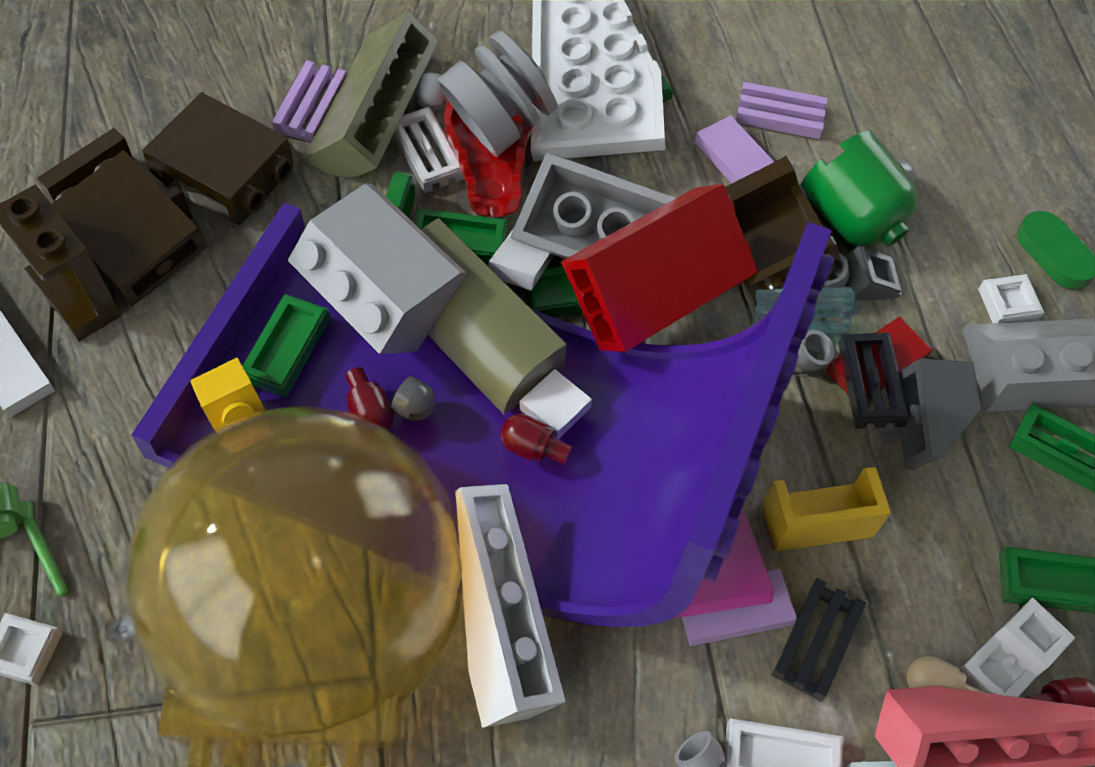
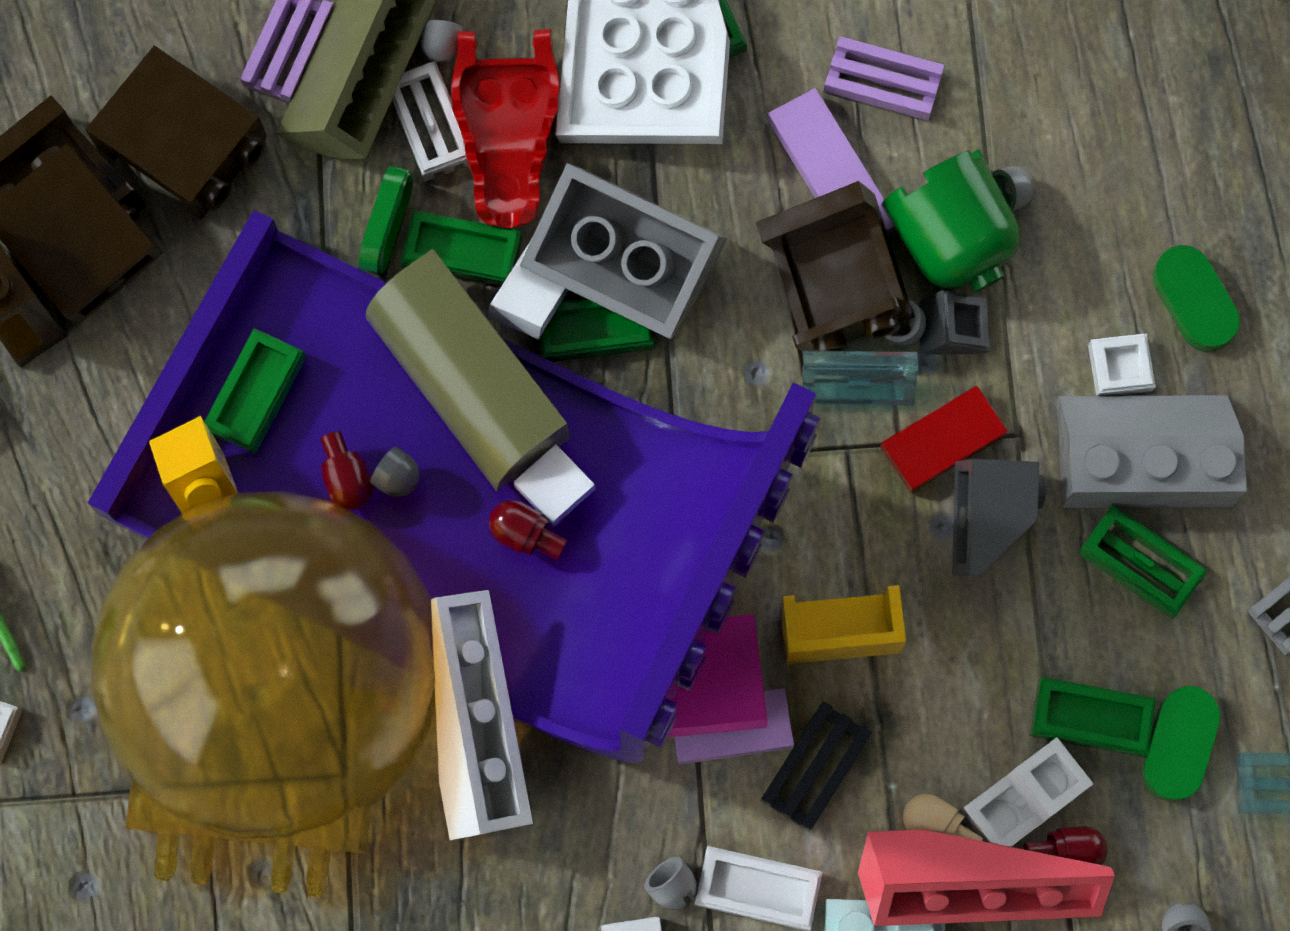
camera: 10 degrees right, 15 degrees up
light grey slope [288,183,466,354] -> none
light grey wheel [437,30,558,157] -> none
red brick [561,183,758,352] -> none
light grey hinge [796,329,835,372] -> none
black tile [838,333,910,429] -> none

